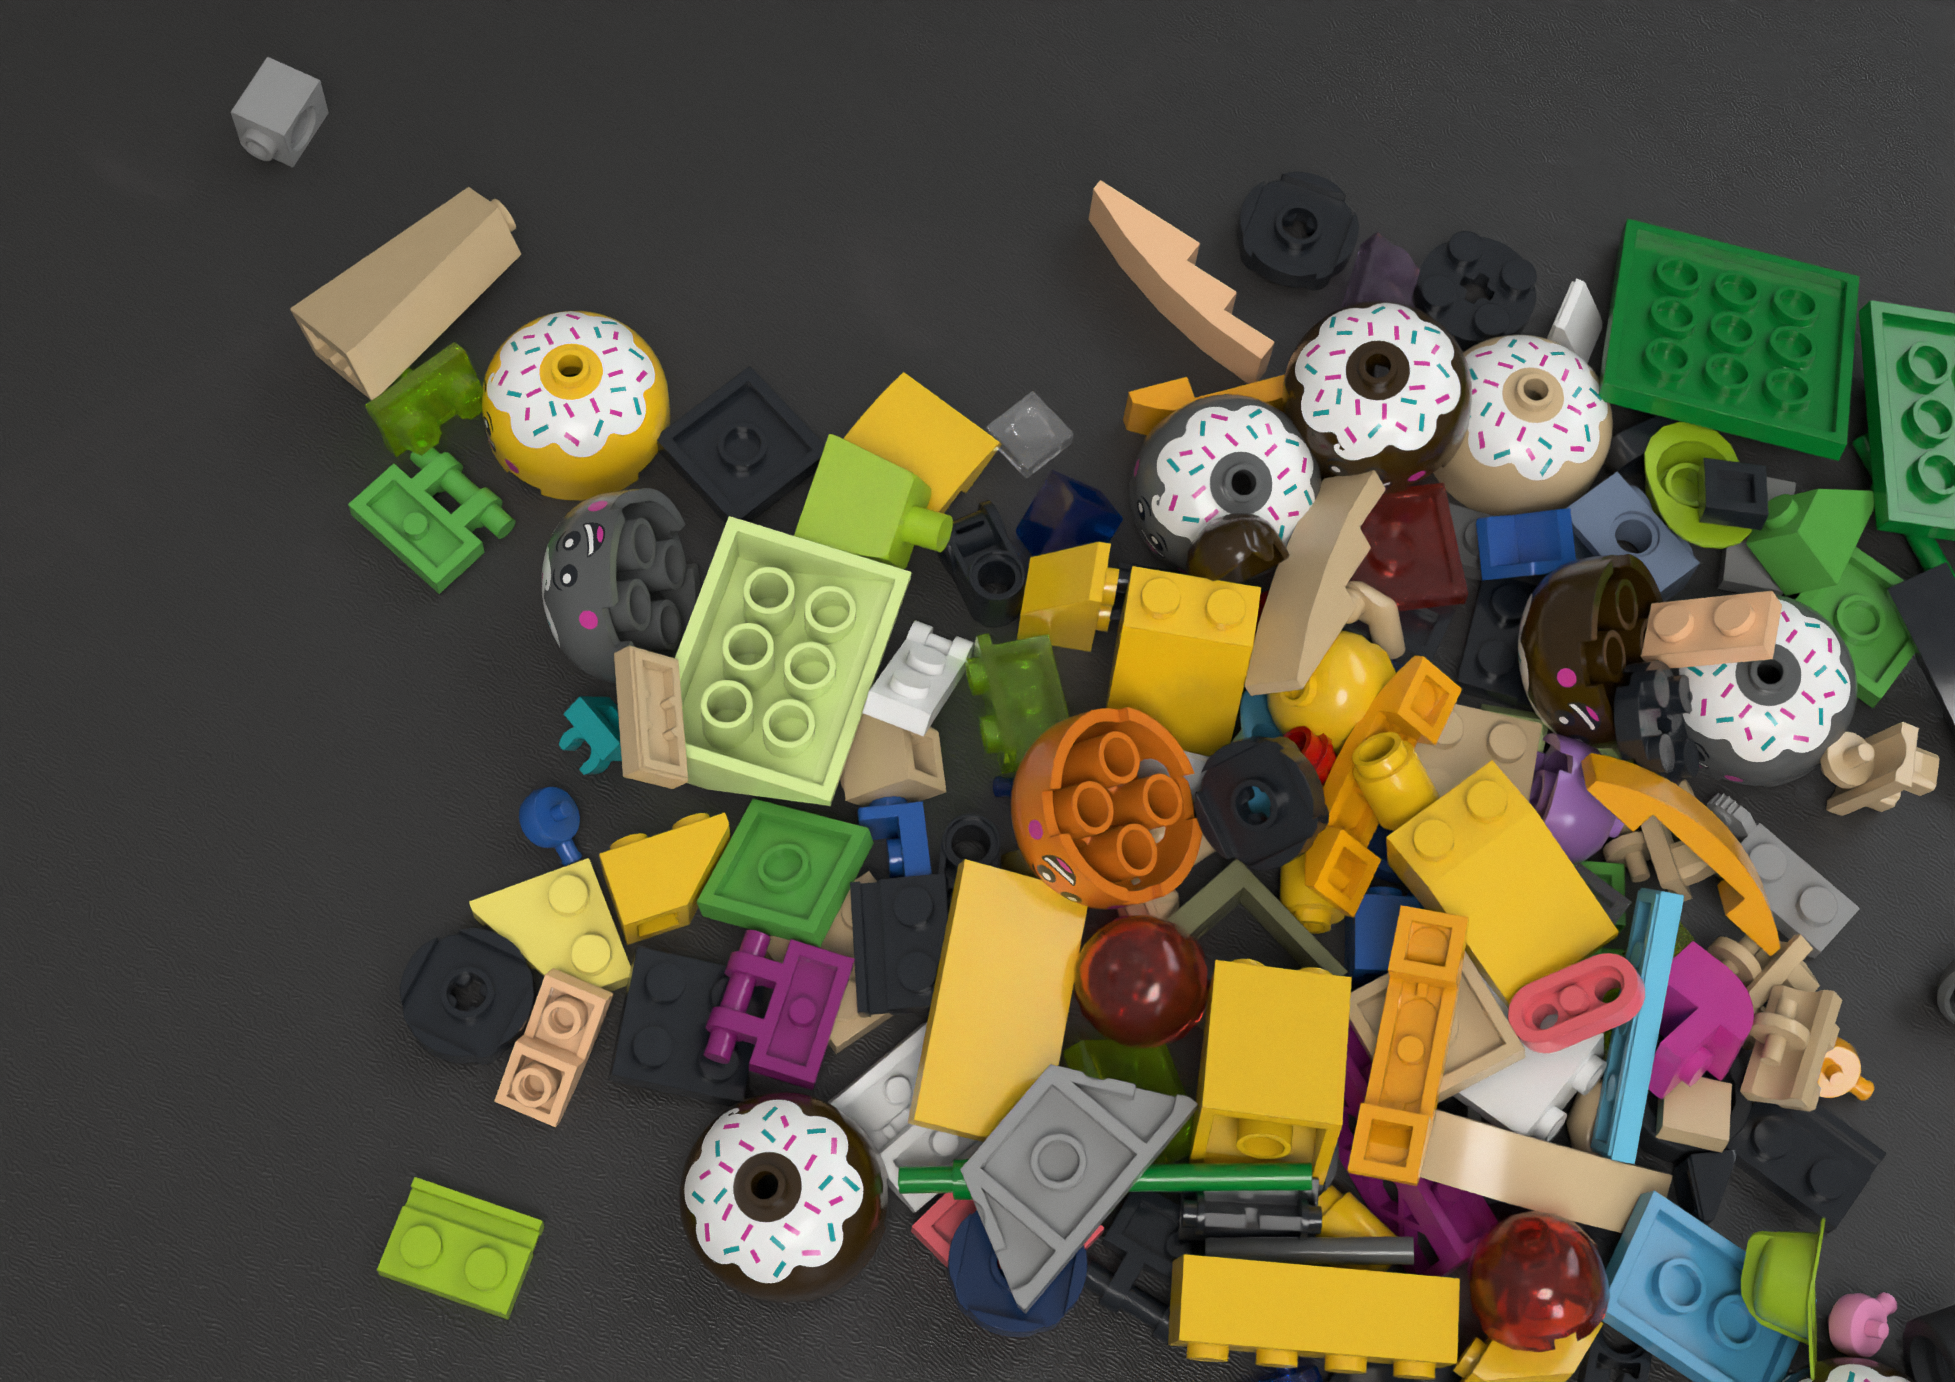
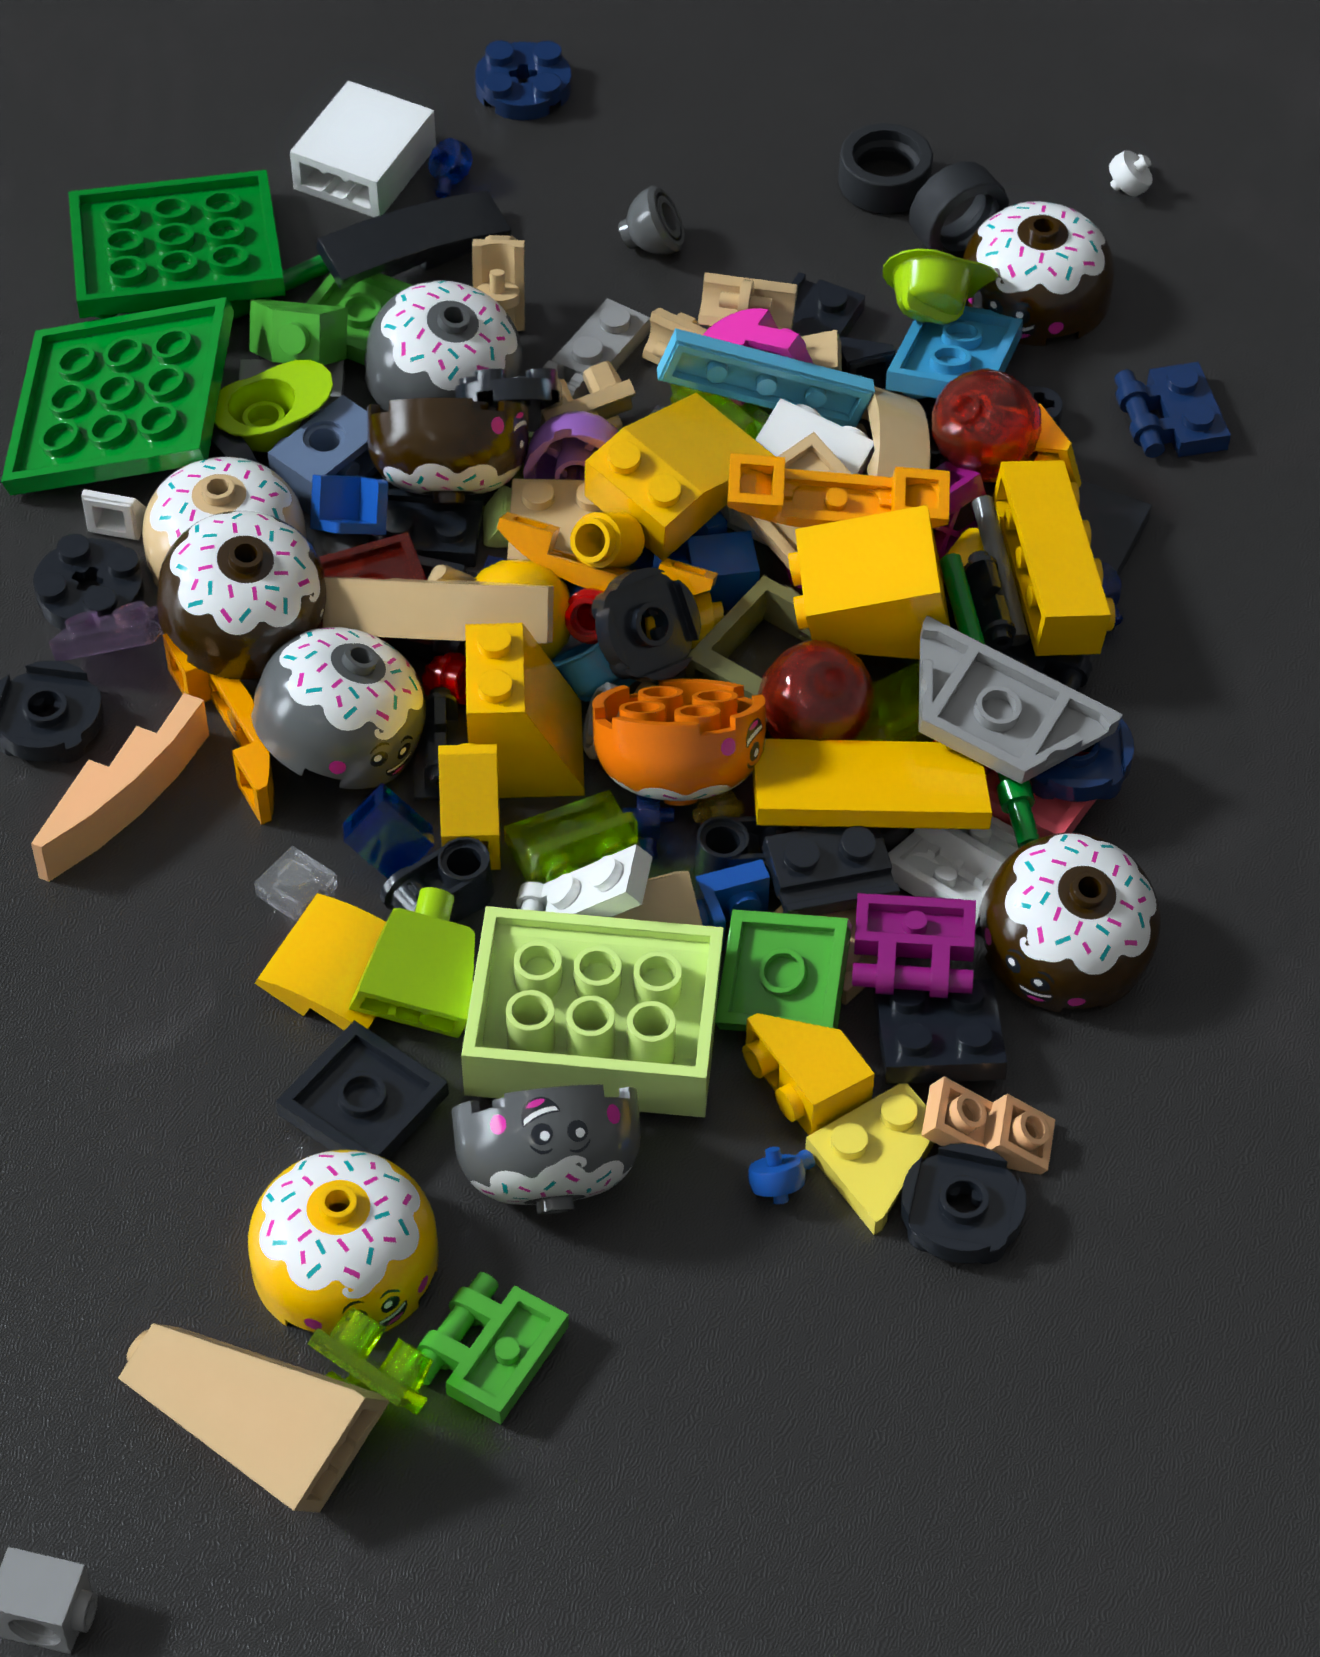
camera: 95 degrees left, 15 degrees down
lime plate [377,1177,545,1320] -> none
teal tile [559,696,622,775] -> none
tan plate [614,646,688,789] -> none
dark brown hair [1186,513,1290,584] -> none
coral plate [1508,953,1645,1053] -> none
light orange slope [1581,753,1781,956] -> none
light nougat plate [1641,591,1782,669] -> none
black plate [1697,458,1769,530] -> none

